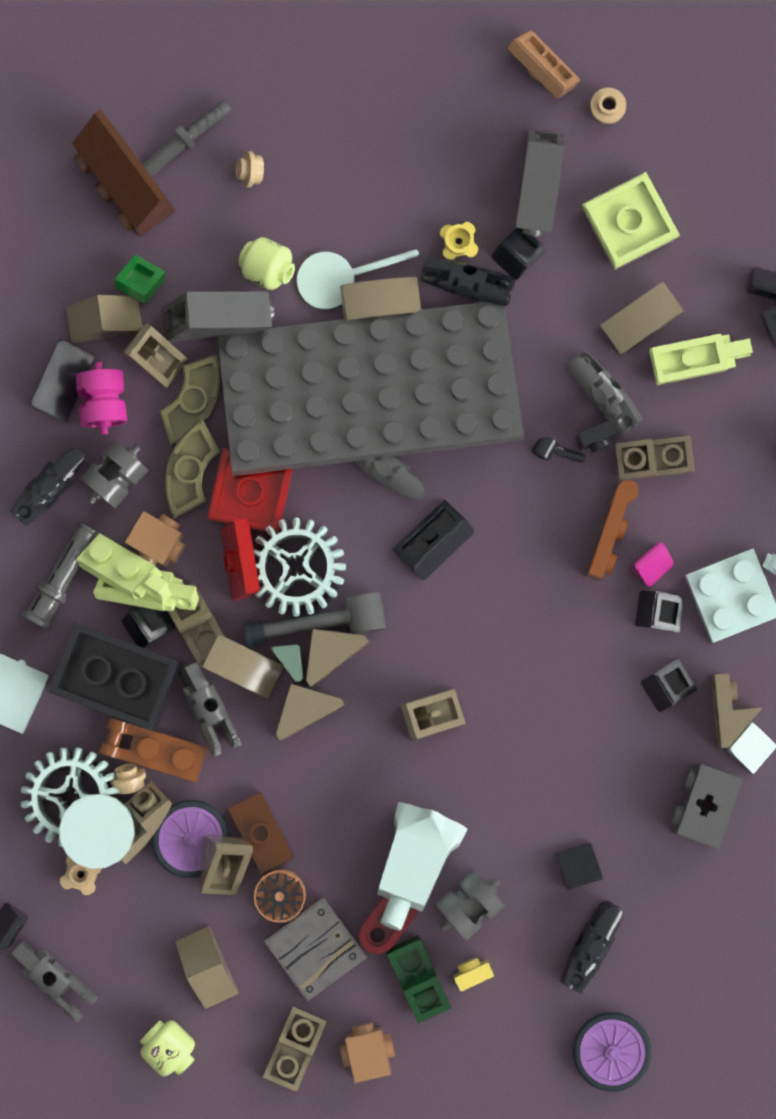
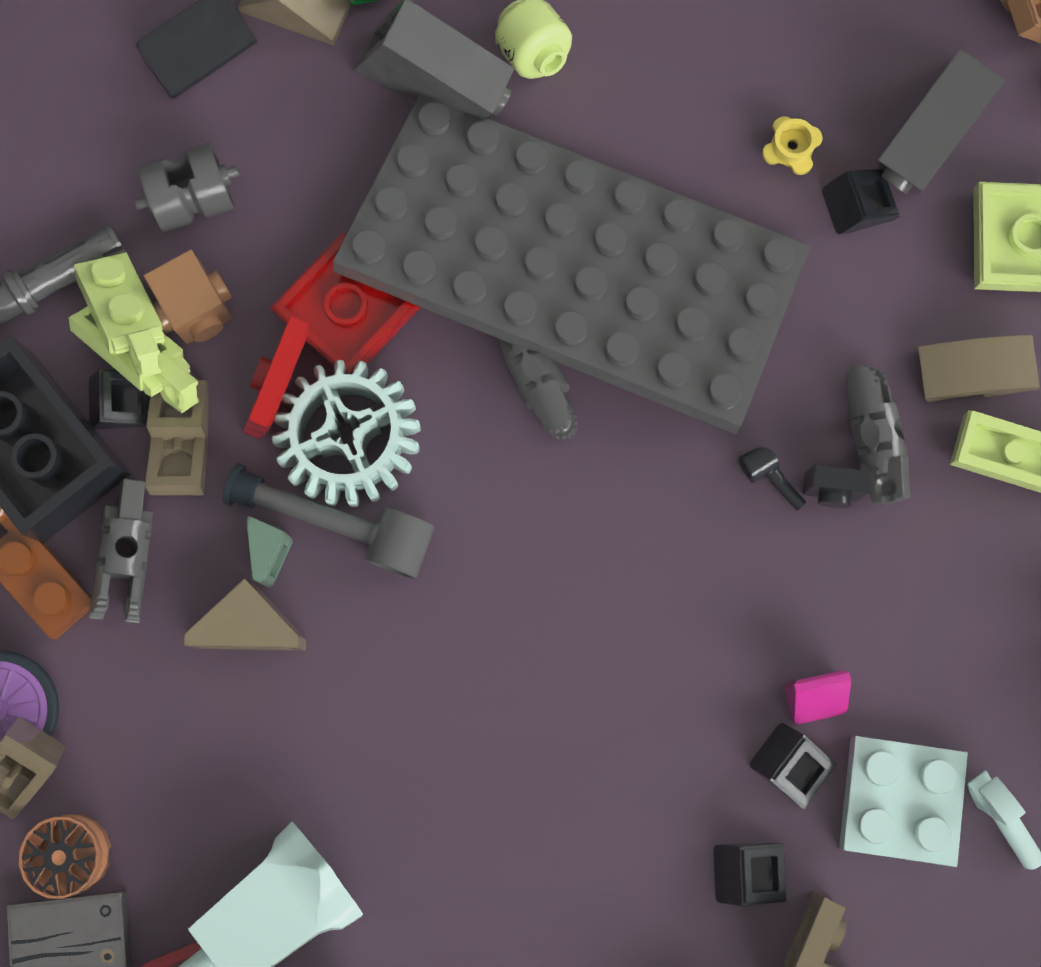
camera: 30 degrees right, 5 degrees down
black hinge [10,448,86,526] -> none
dark pink wheel [76,362,127,435] -> none
dark tan slope [122,323,188,388] -> none
olive tile [159,354,221,447] -> none
olive tile [165,419,220,518] -> none
dark tan slope [202,634,284,699] -> none
reddish brown plate [228,792,294,875] -> none
light aqua piece [297,250,419,309] -> none
dark tan slope [306,629,369,687] -> none
dark tan slope [340,277,421,321] -> none
black slope [393,500,474,580] -> none
dark tan slope [401,689,466,741] -> none
black hinge [420,257,515,307] -> none
dark orange plate [585,480,639,581] -> none
dark tan slope [615,435,695,480] -> none

